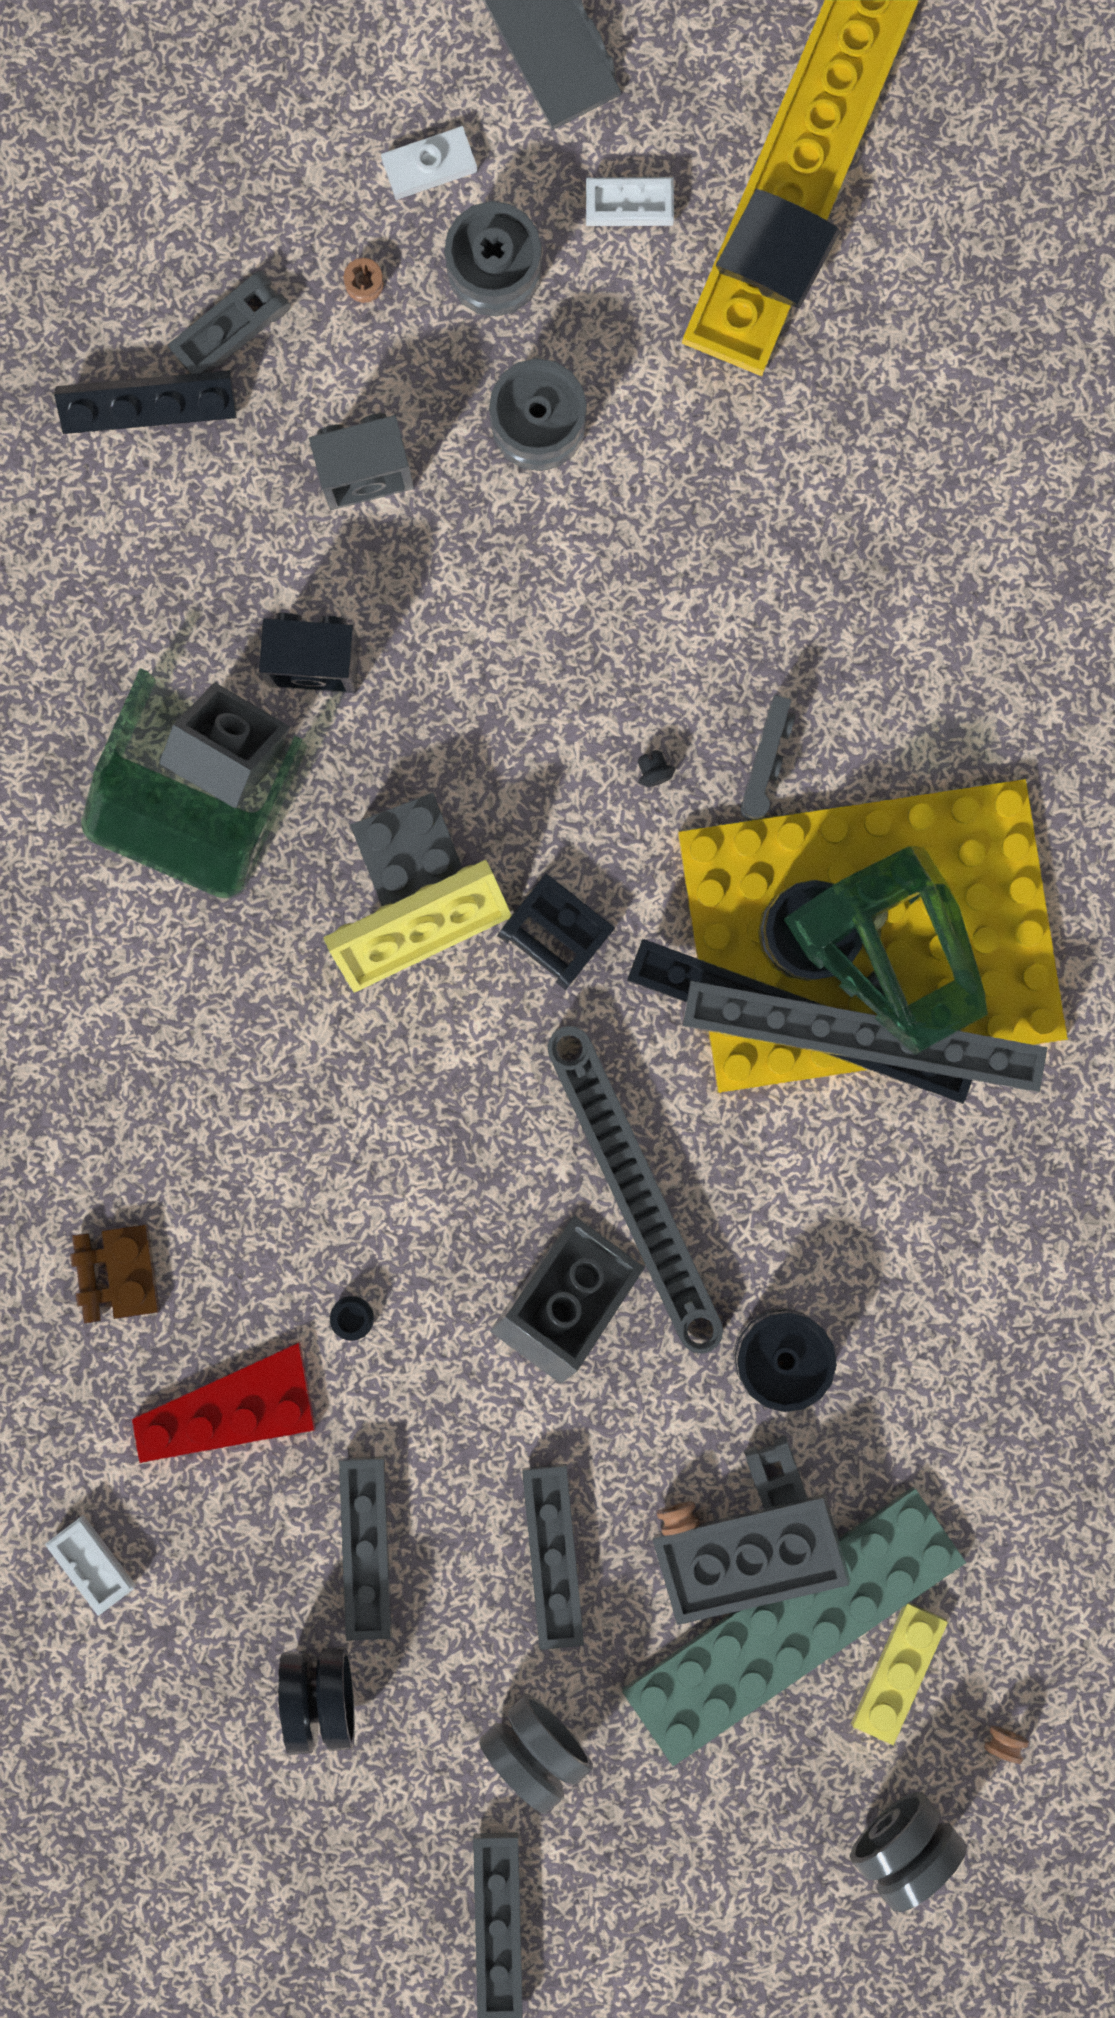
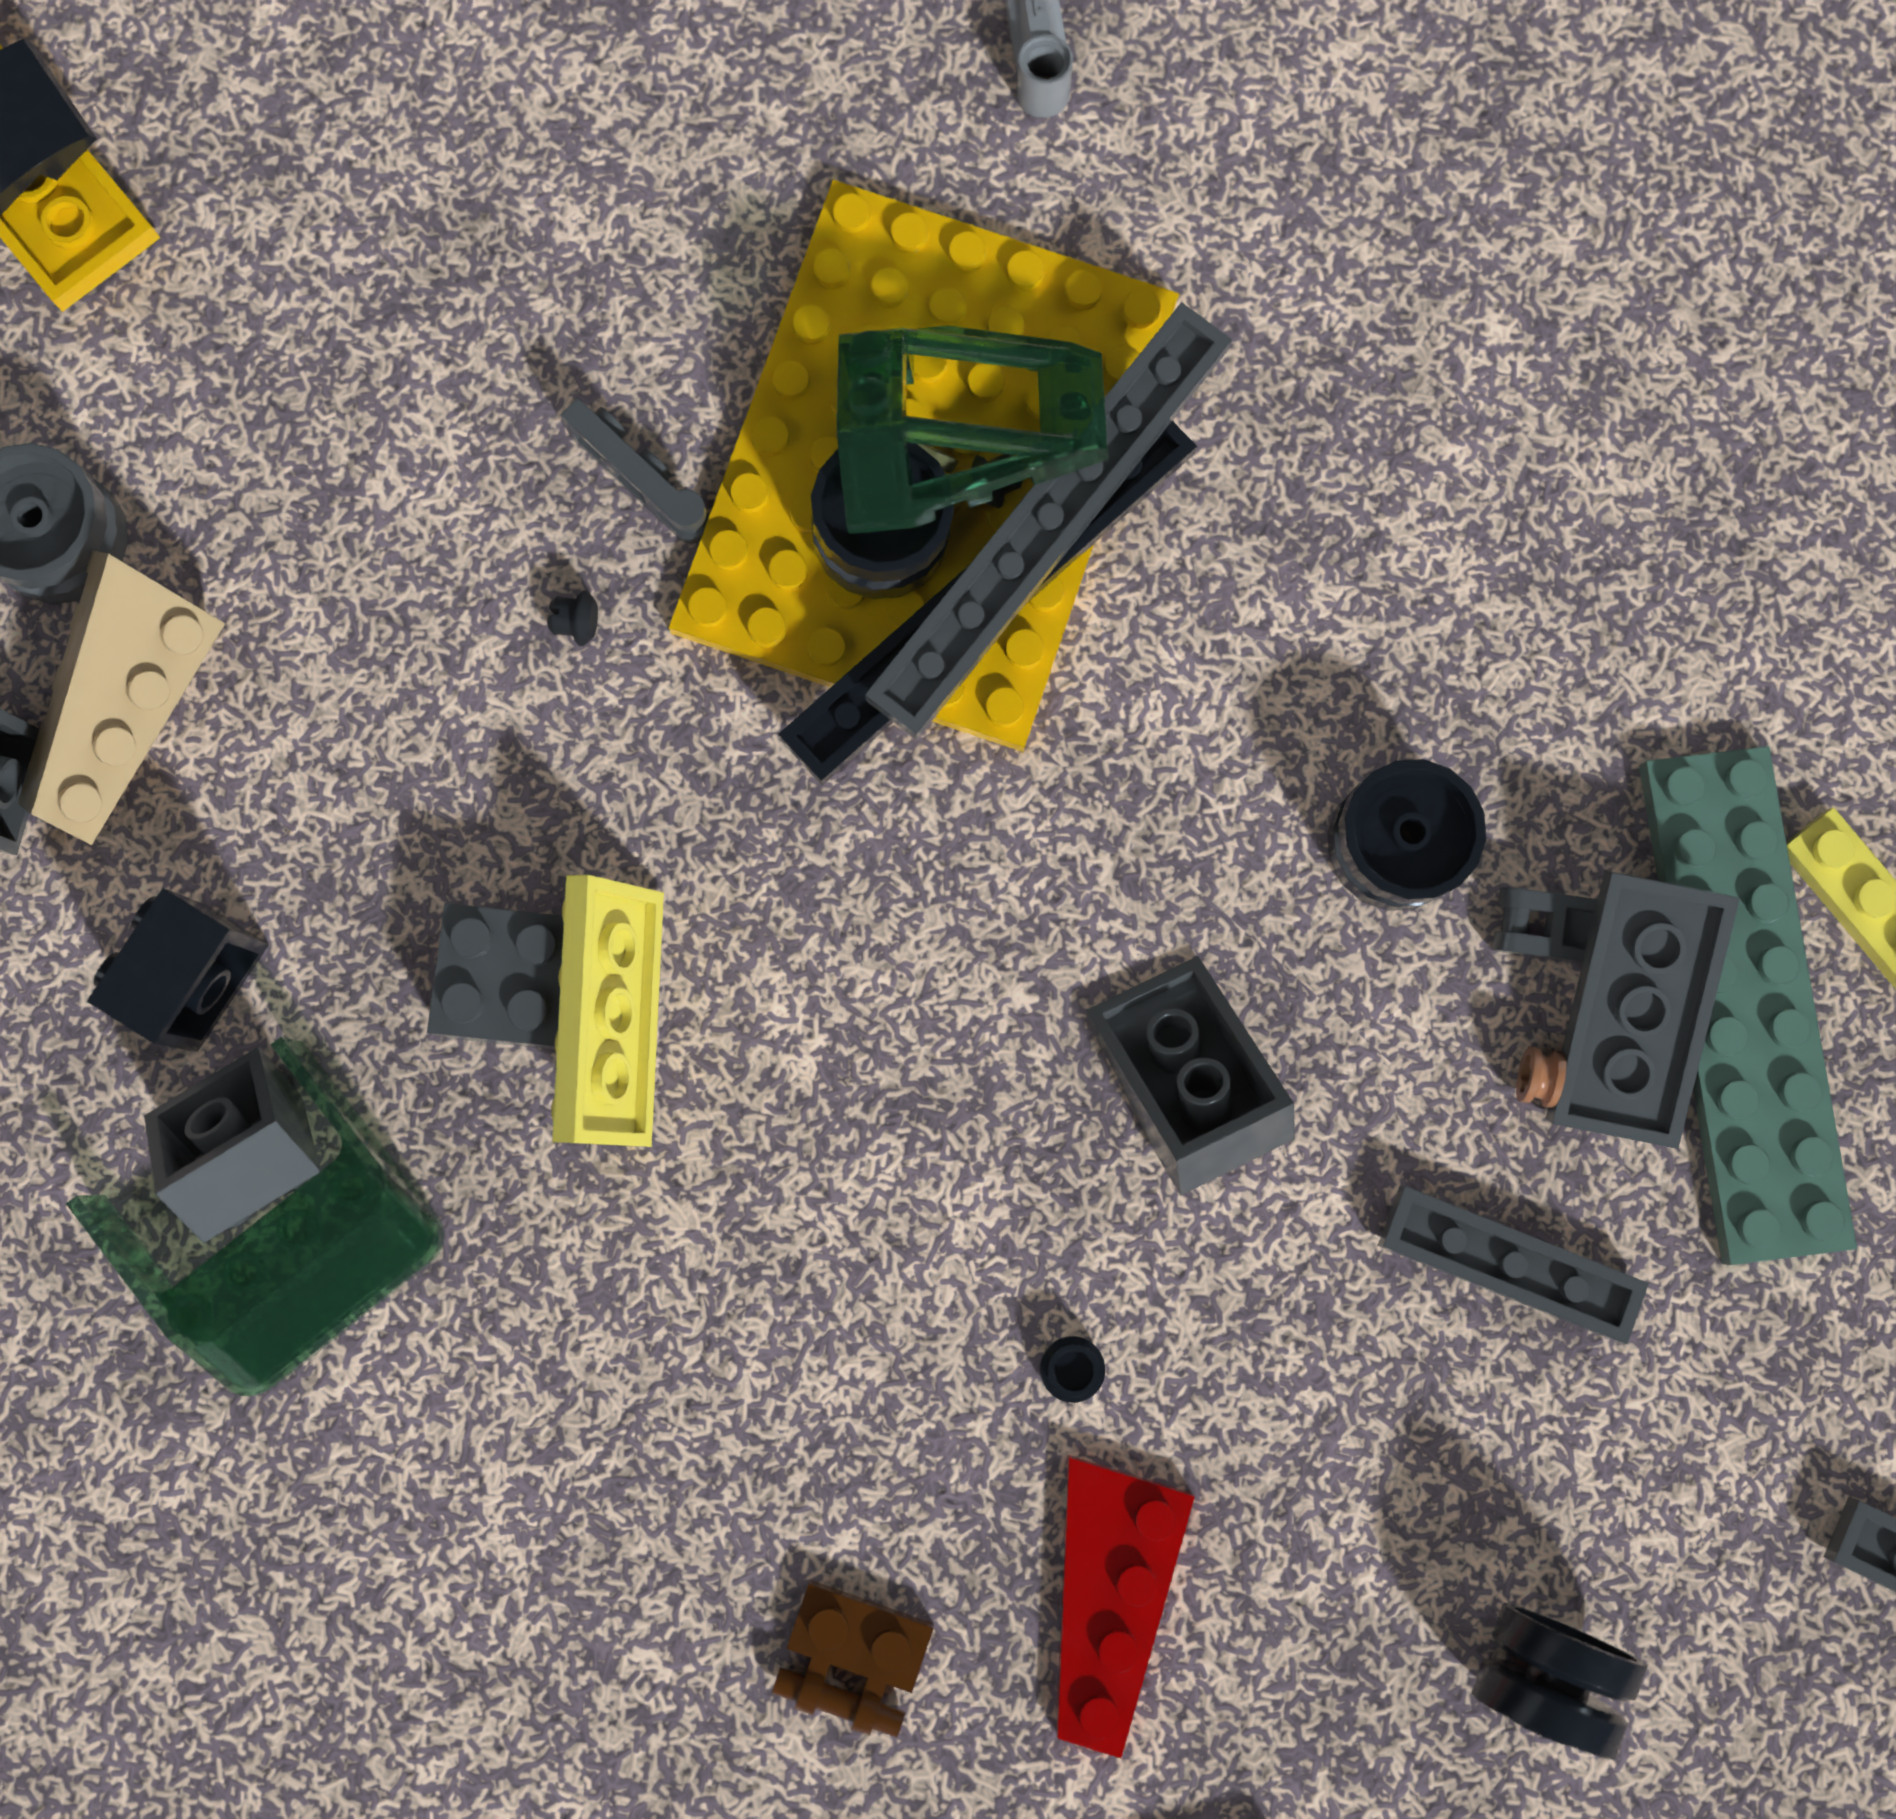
camera: 70 degrees left, 5 degrees down
dark grey plate [339,1456,392,1641] -> none
dark grey wheel [479,1694,593,1814] -> none
black plate [497,873,615,991] -> none
dark grey gear [548,1026,723,1354] -> none
none -> tan wedge [17,550,225,845]

